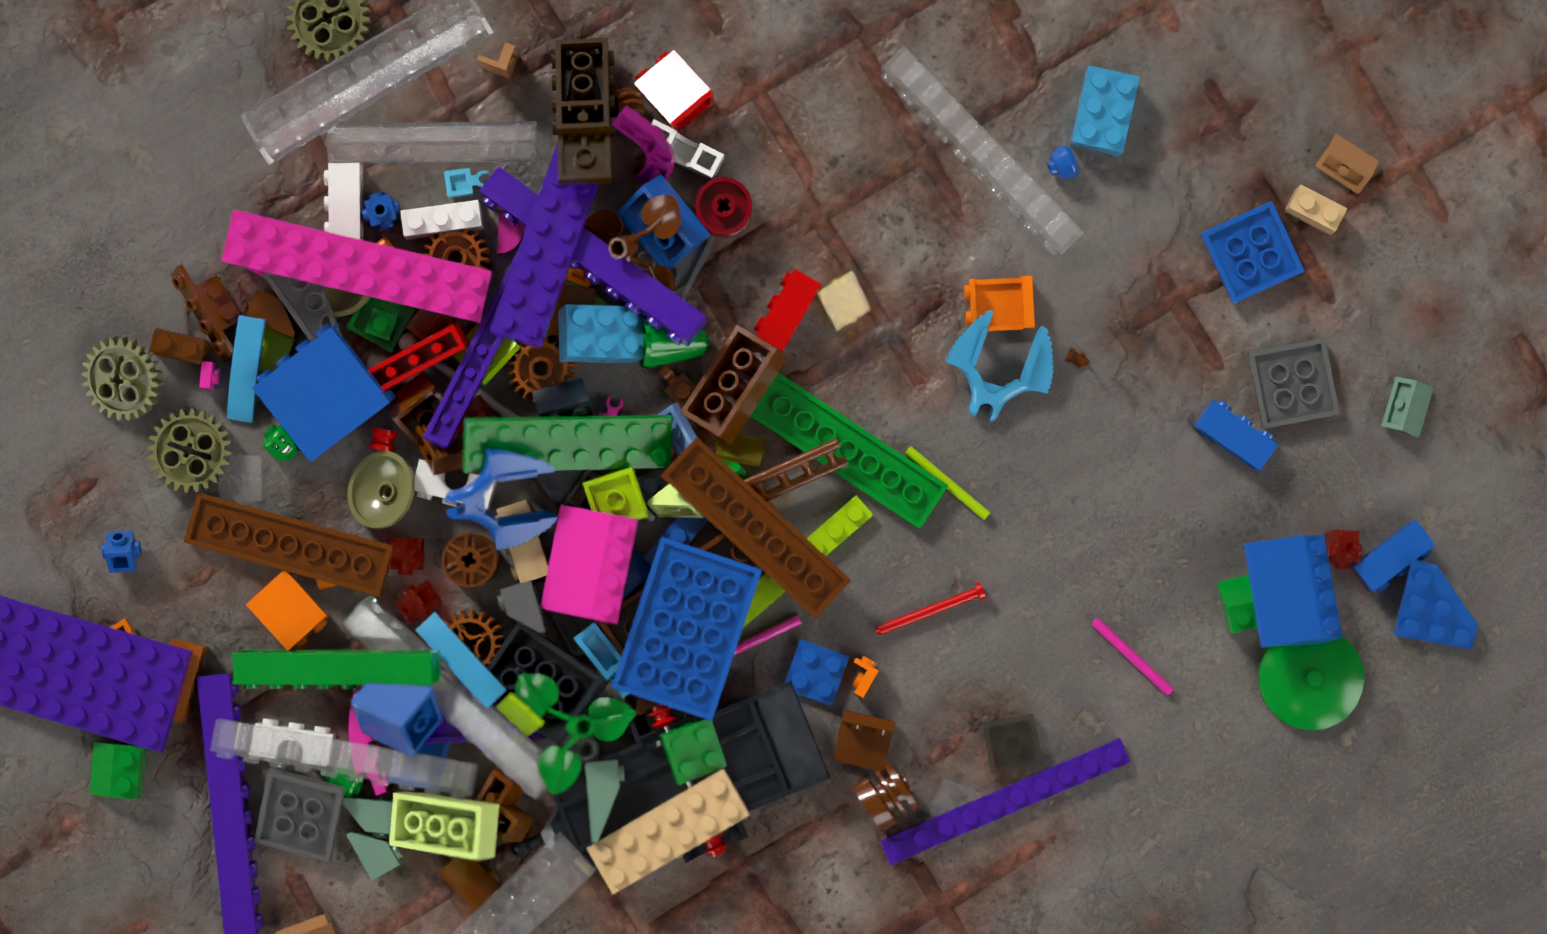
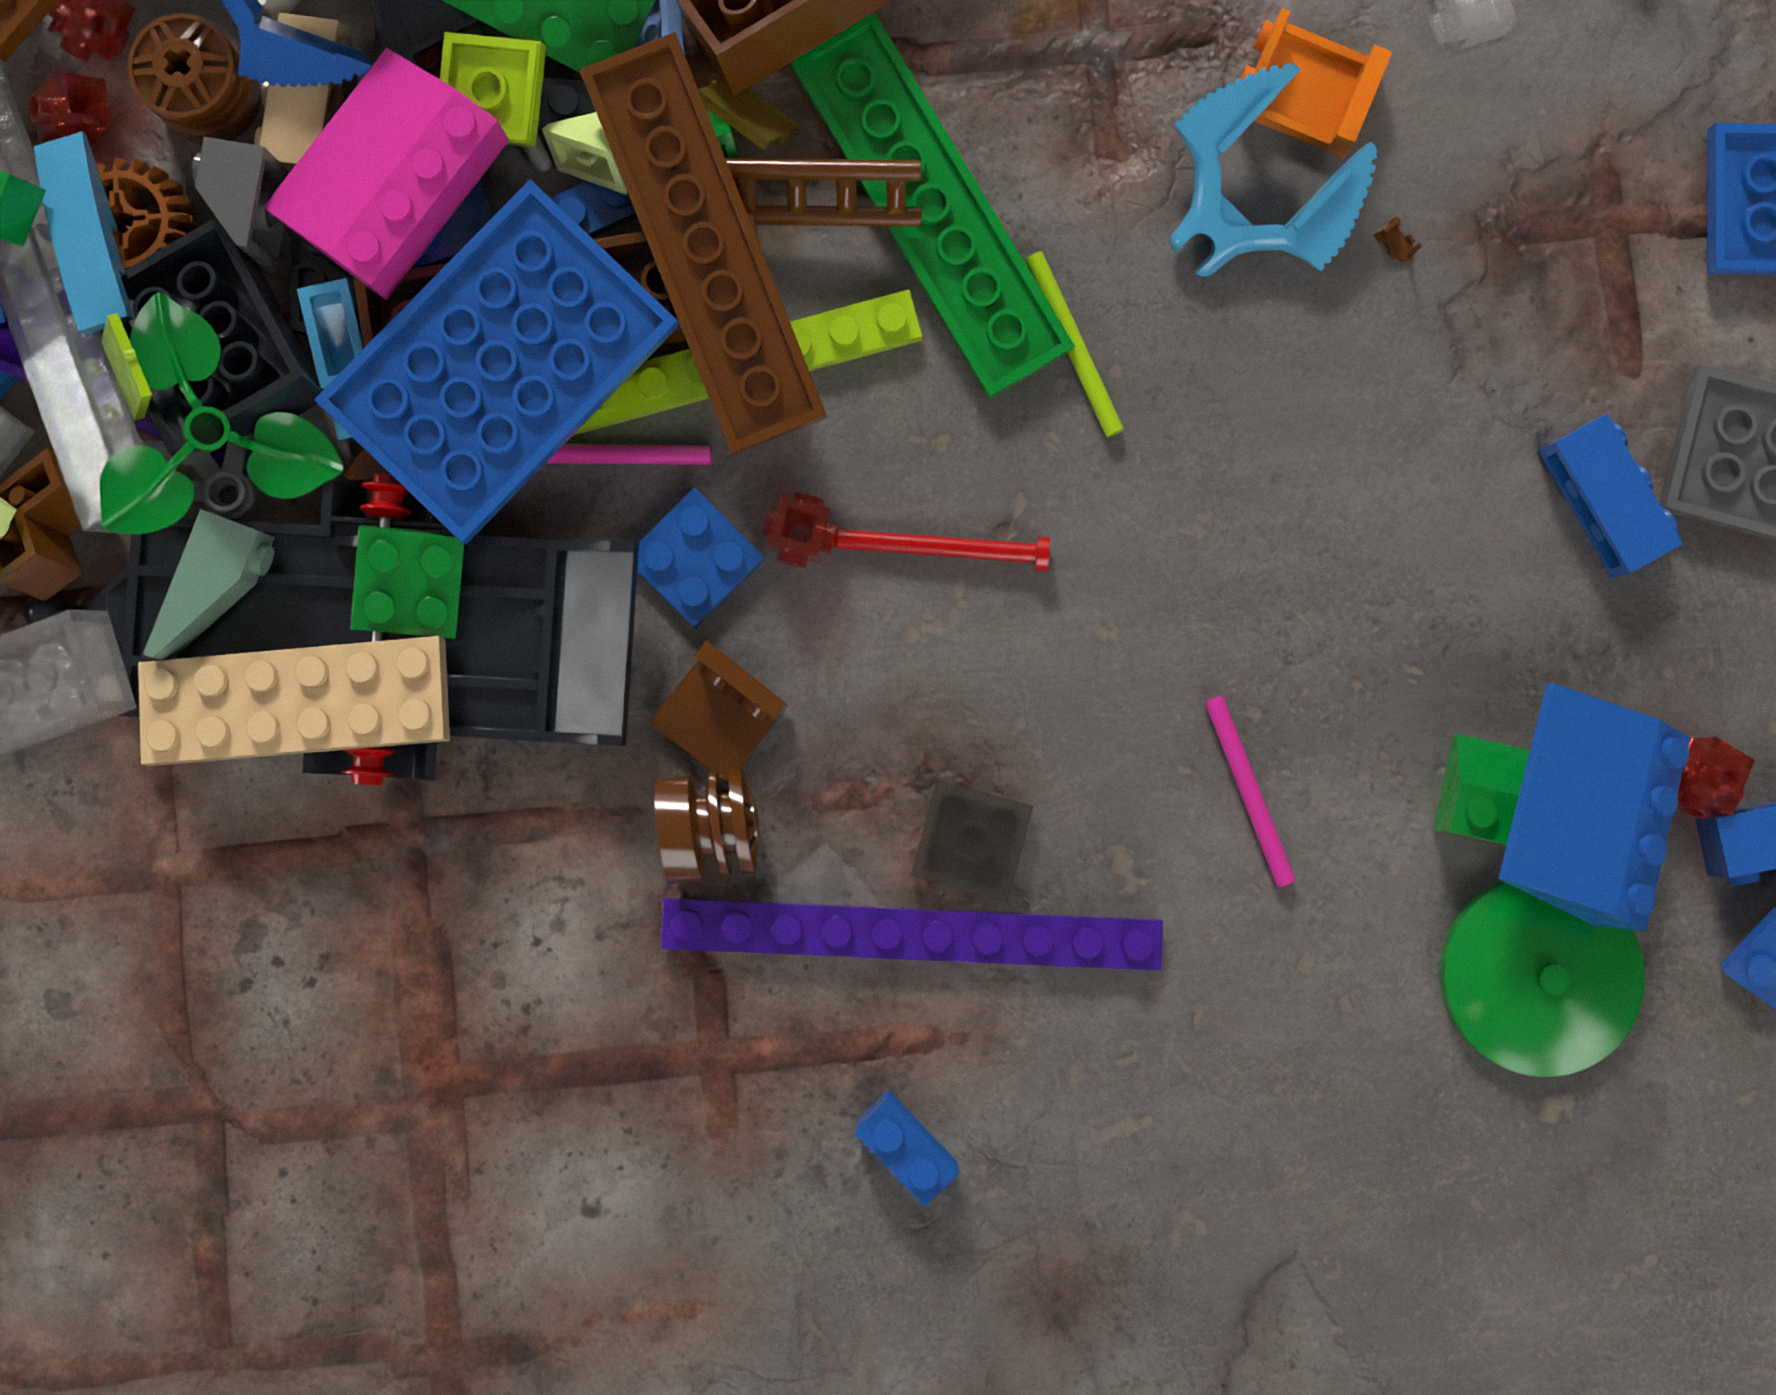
camera: 25 degrees right, 0 degrees up
orange bracket [852,656,879,698] -> none
none -> clear red brick [763,492,838,568]
none -> blue brick [855,1089,959,1205]

